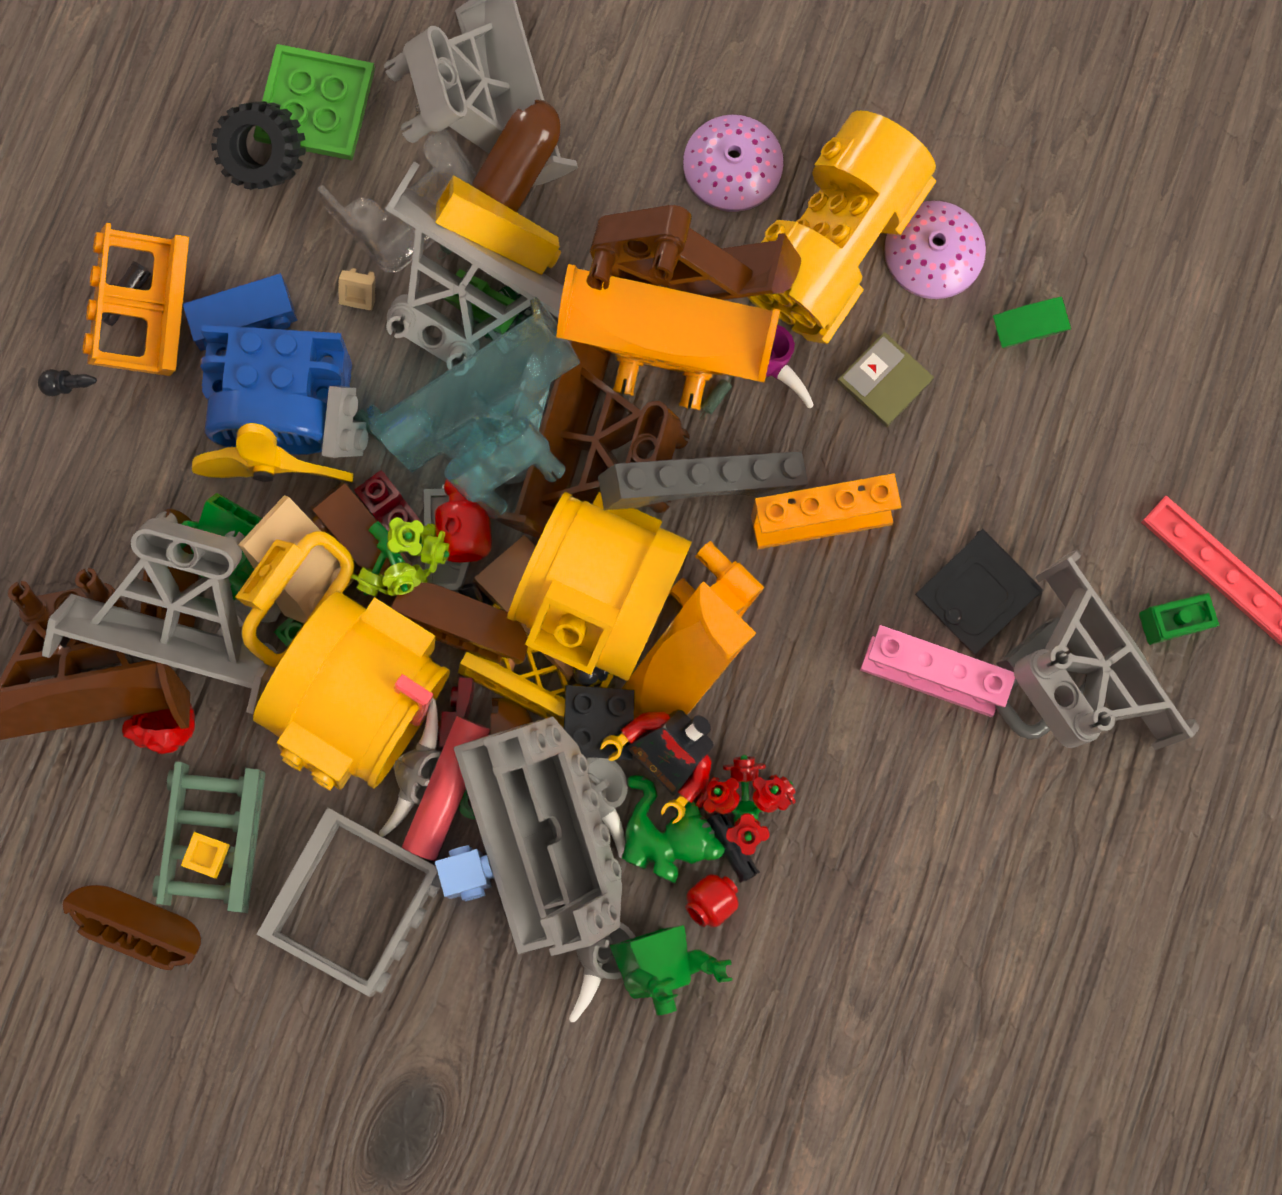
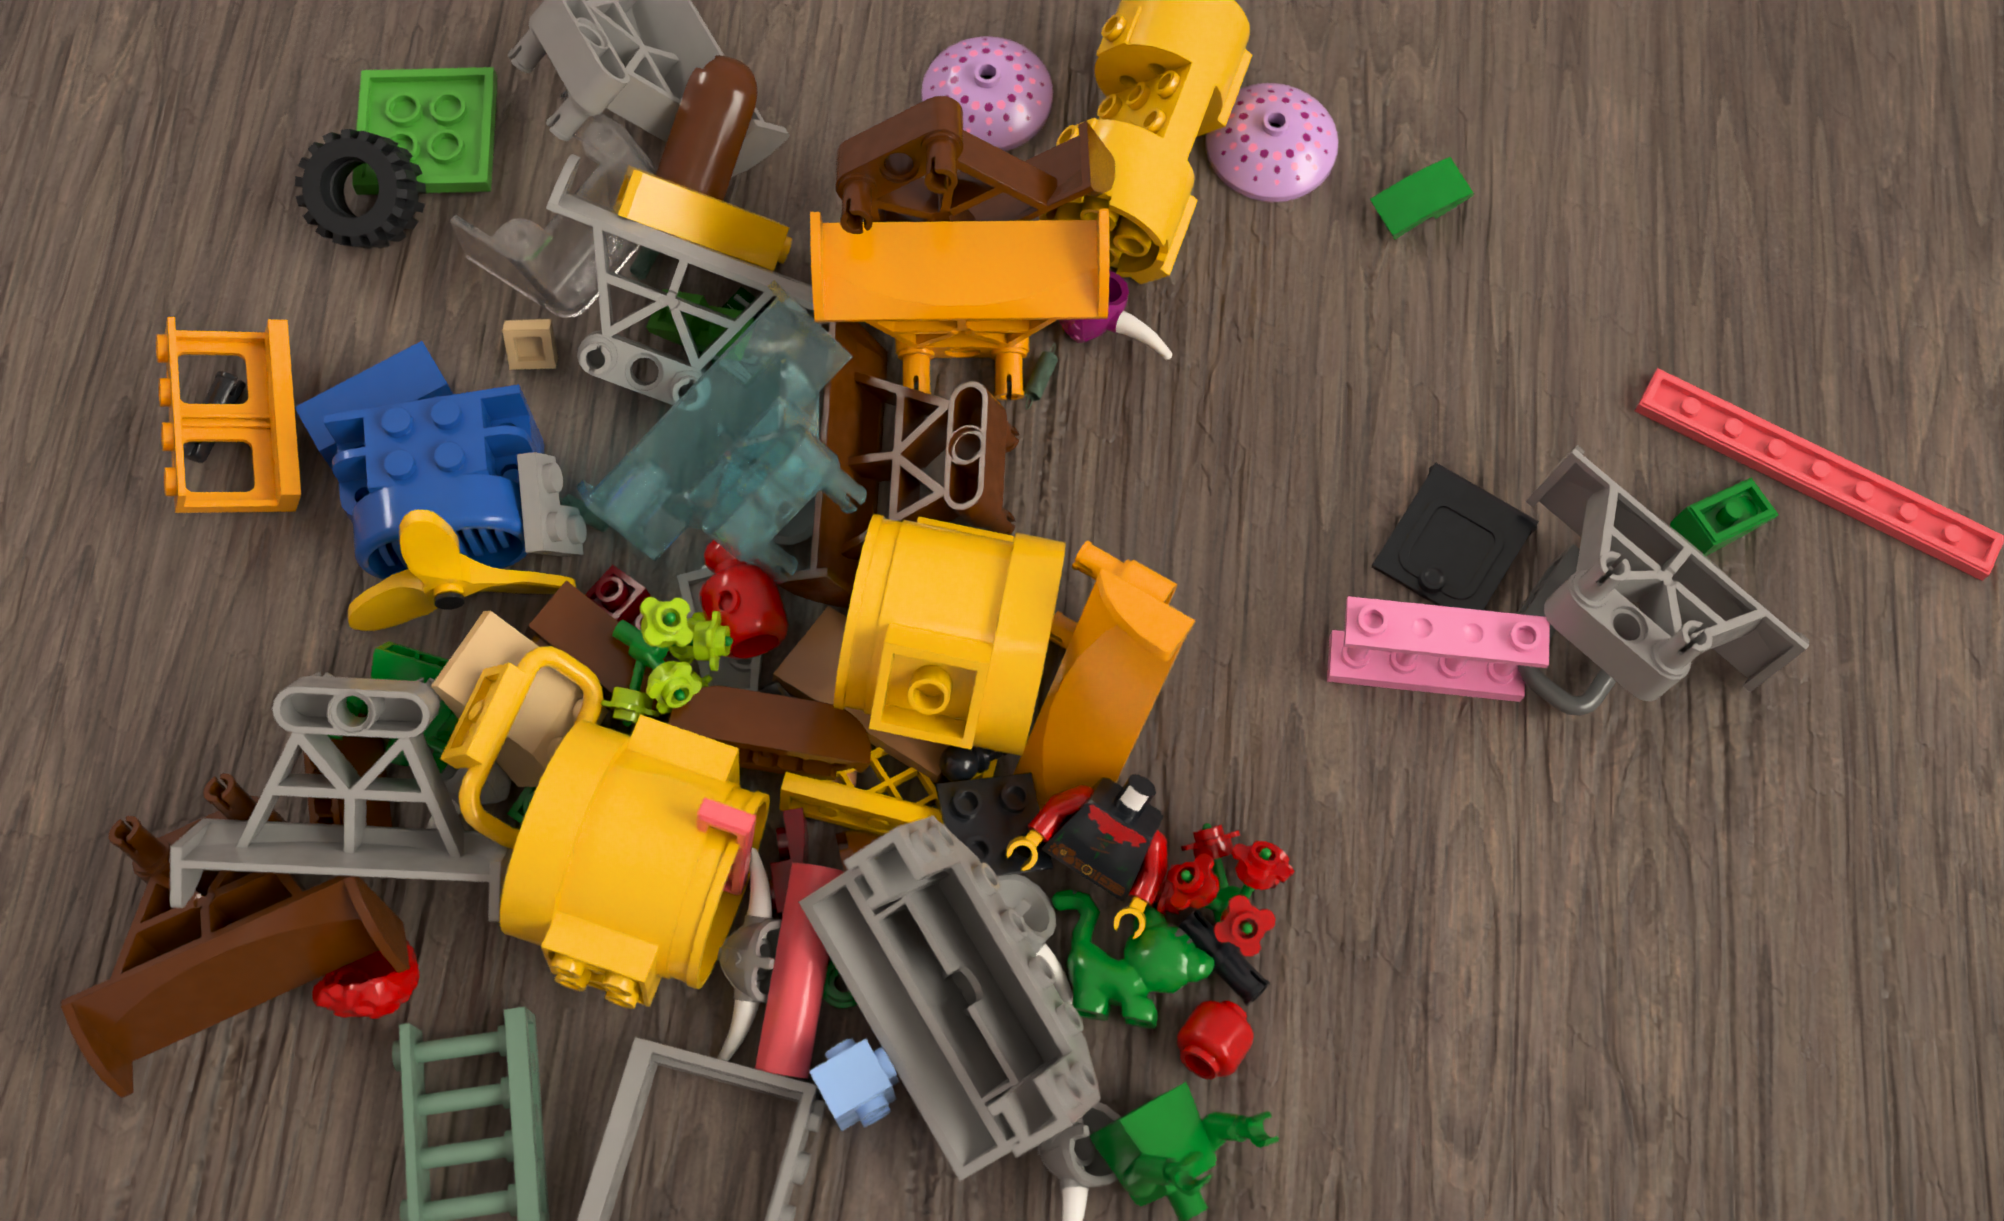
camera: 15 degrees left, 10 degrees down
black bar [38,369,97,397] -> none
yellow plate [181,832,230,879] -> none
dark grey arch [598,451,808,510] -> none
light orange window [751,473,902,550] -> none
olive tile [837,332,934,428] -> none

